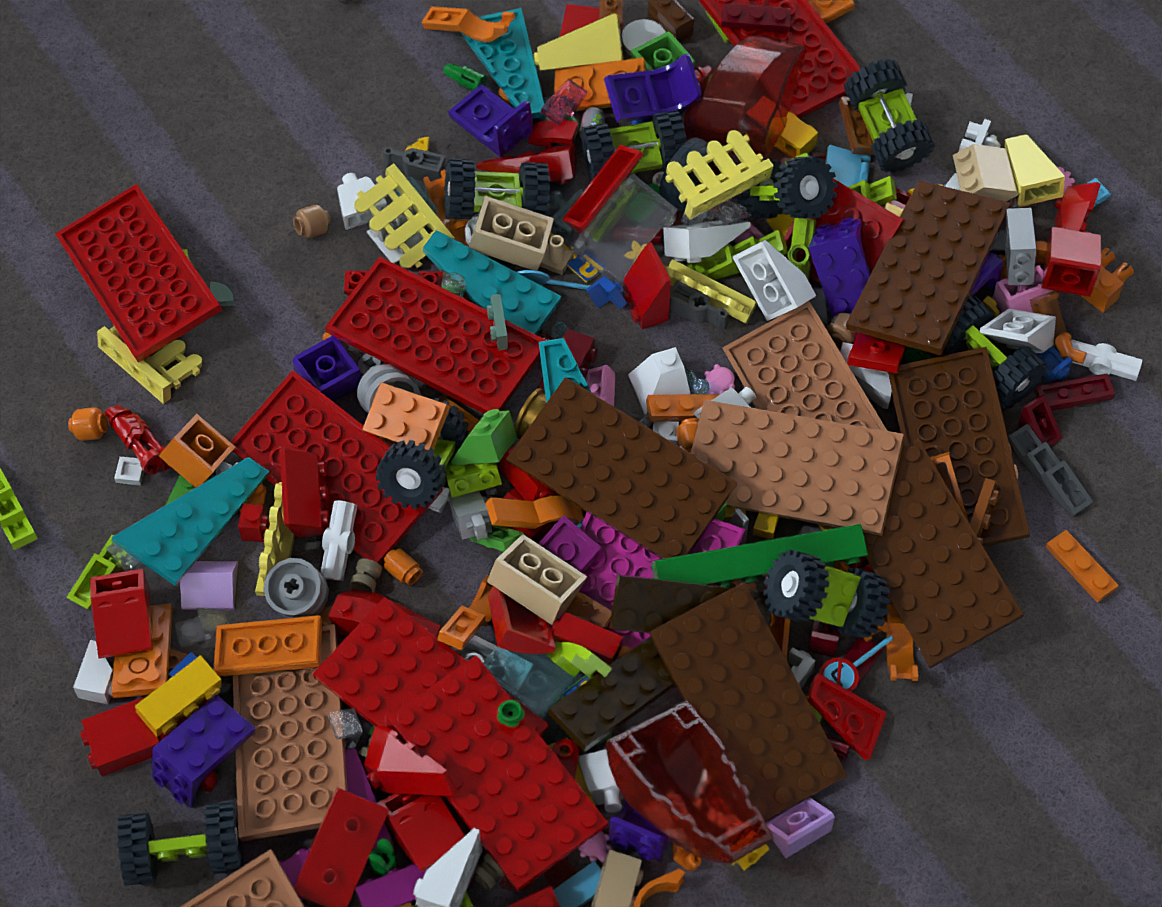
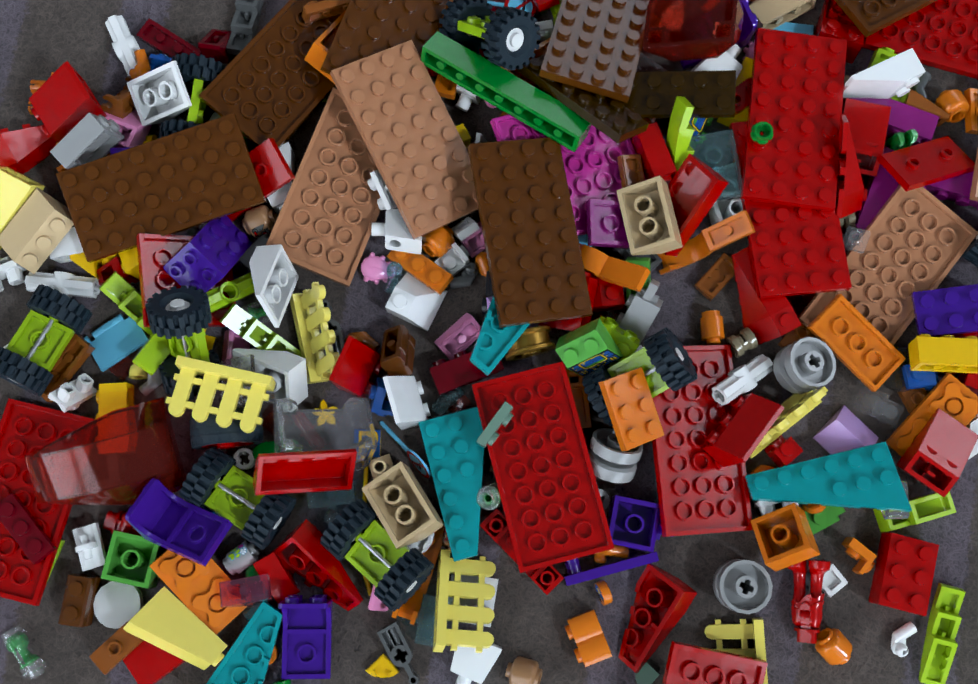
camera: 135 degrees left, 20 degrees up
none -> white piece [25,271,100,298]
none -> white hips [48,373,97,413]
none -> white hips [72,523,107,571]
none -> dark orange arm [345,331,380,351]
none -> reddish brown brick [380,324,416,376]
none -> white slope [382,376,431,430]
none -> dark purple piece [563,551,659,586]
none -> orange brick [564,609,612,667]
none -> orange tile [594,580,613,606]
none -> red wedge [618,564,697,673]
none -> dark orange plate [693,253,734,301]
none -> light grey wheel [712,559,773,614]
none -> orange bracket [841,537,877,575]
none -> red brick [868,532,939,617]
none -> white arm [891,621,917,657]

